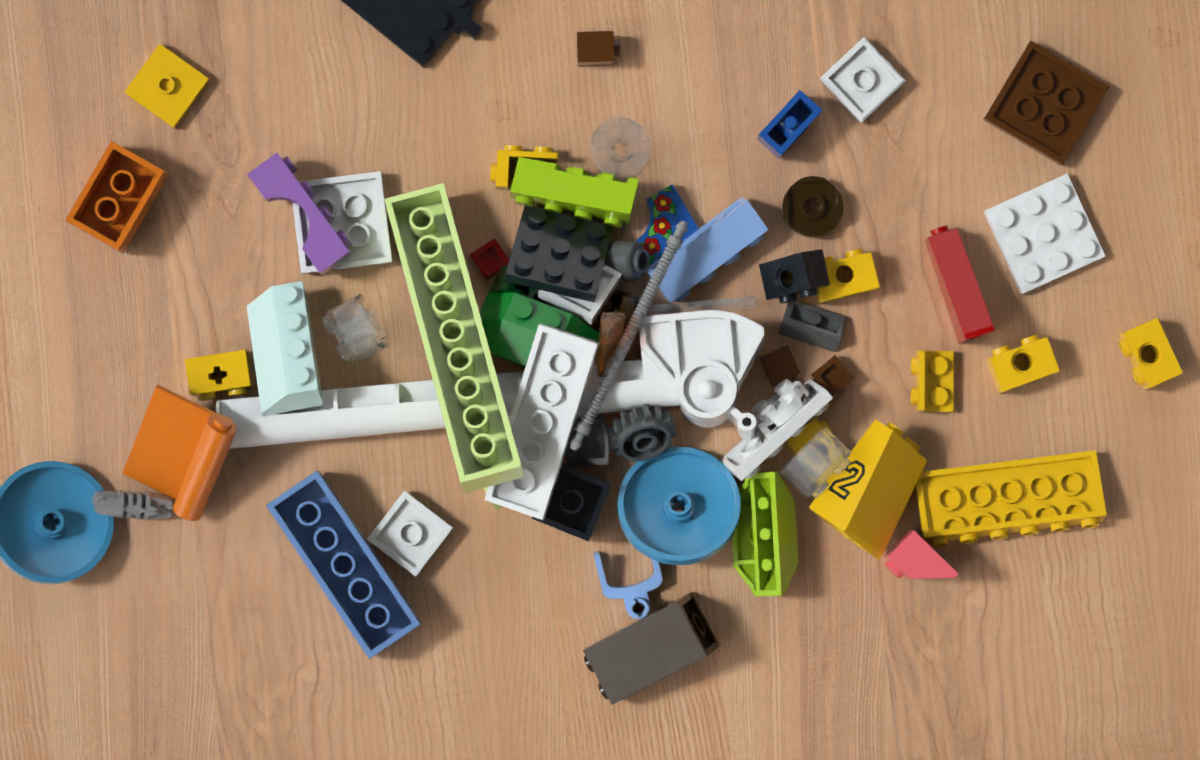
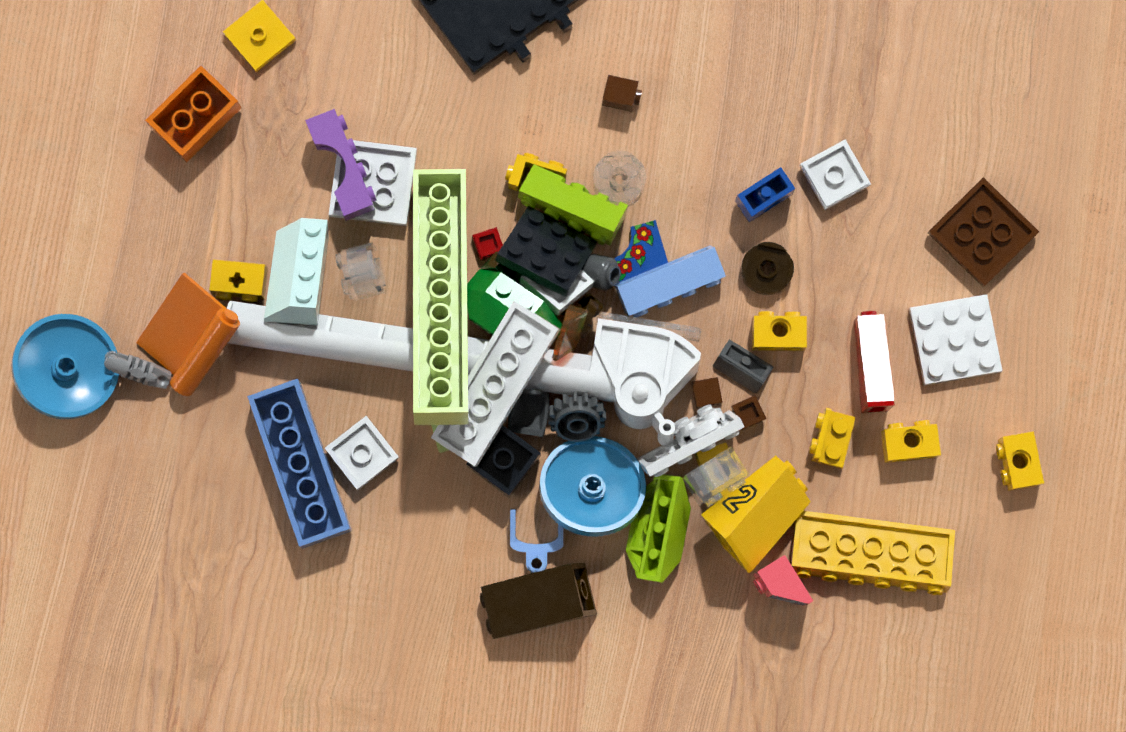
camera: 15 degrees right, 5 degrees down
light grey hose [570,221,687,451] -> none
black brick [759,249,830,304] -> none

